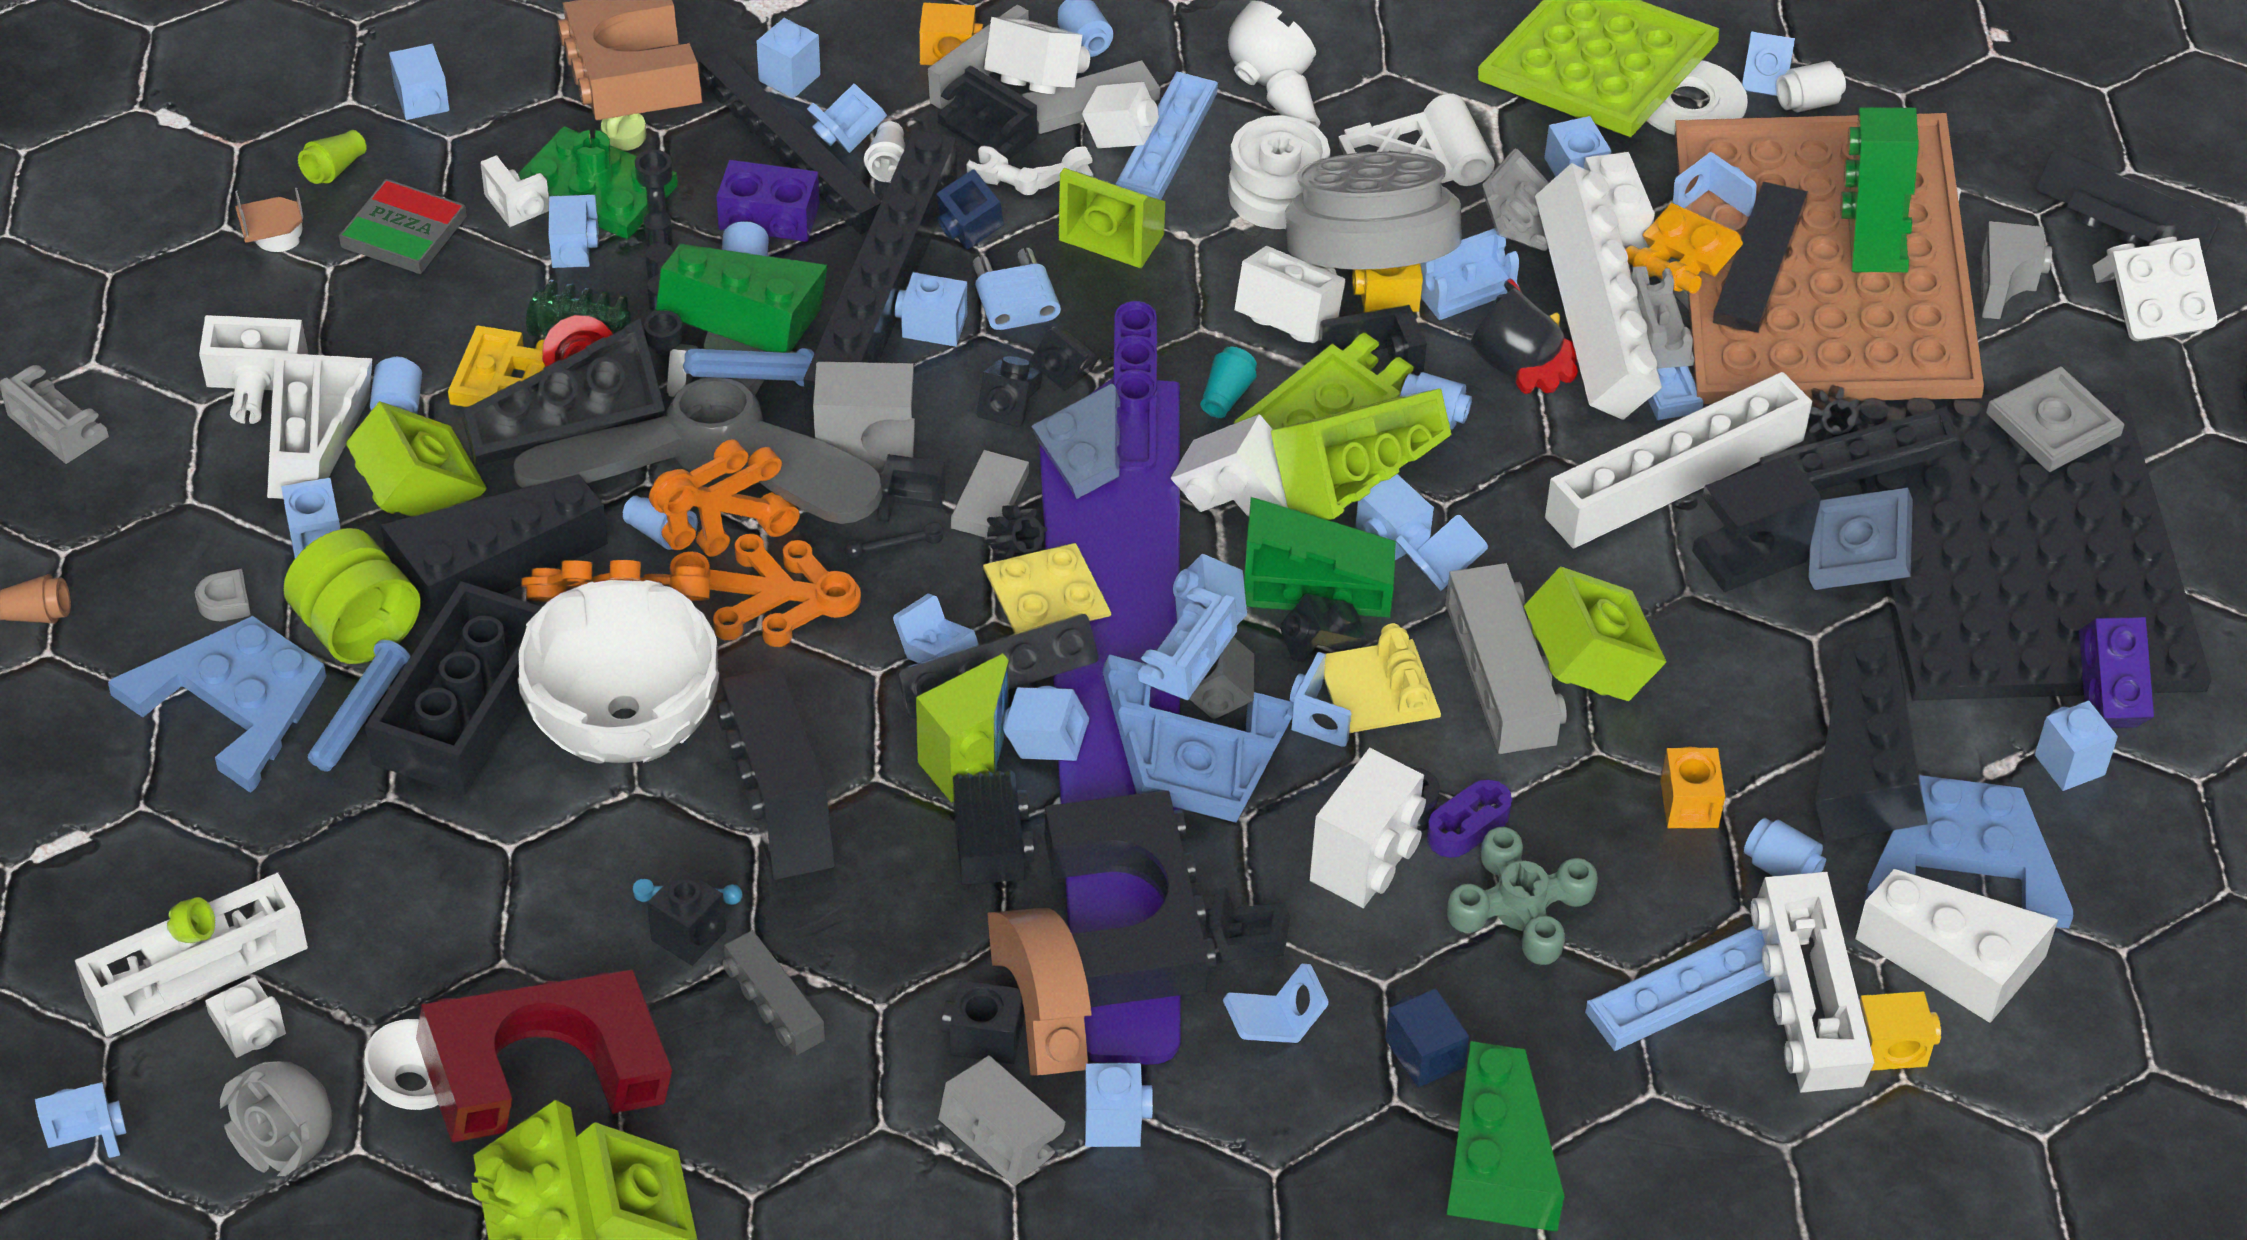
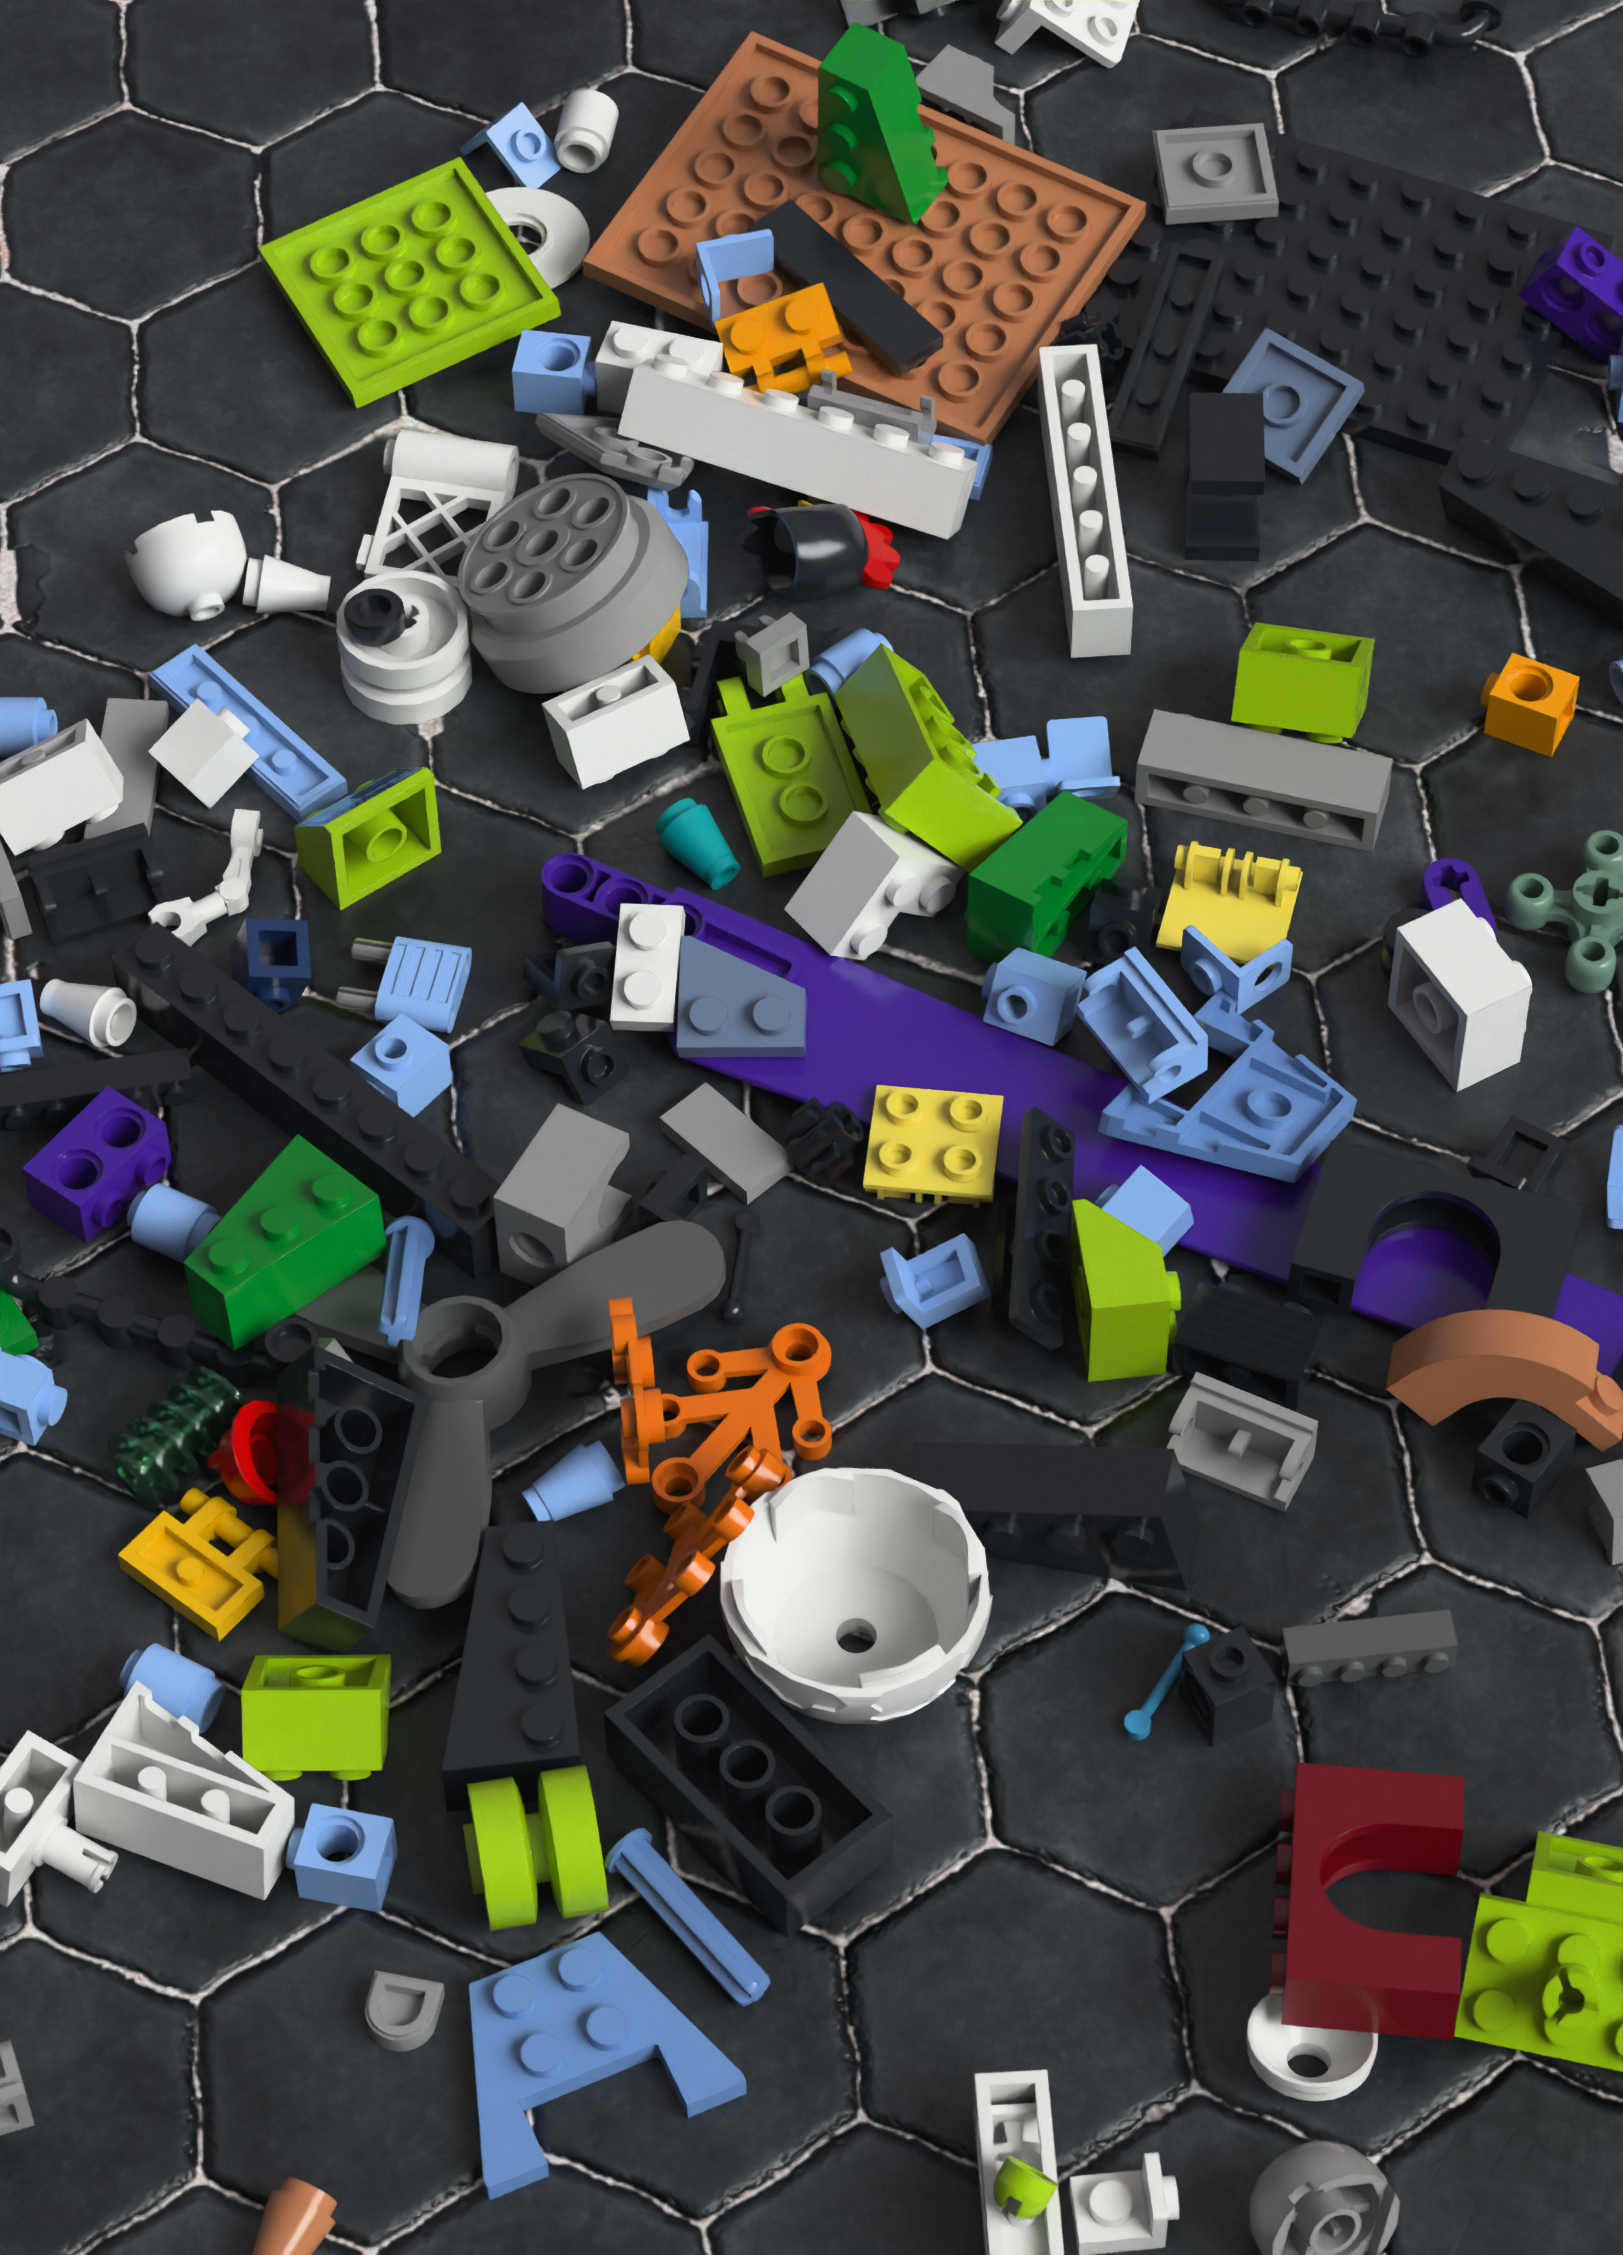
camera: 60 degrees left, 5 degrees up
none -> black tile [344,588,407,647]
none -> white plate [610,903,686,1032]
none -> light grey tile [735,612,810,697]
none -> light grey hinge [1166,1372,1318,1513]

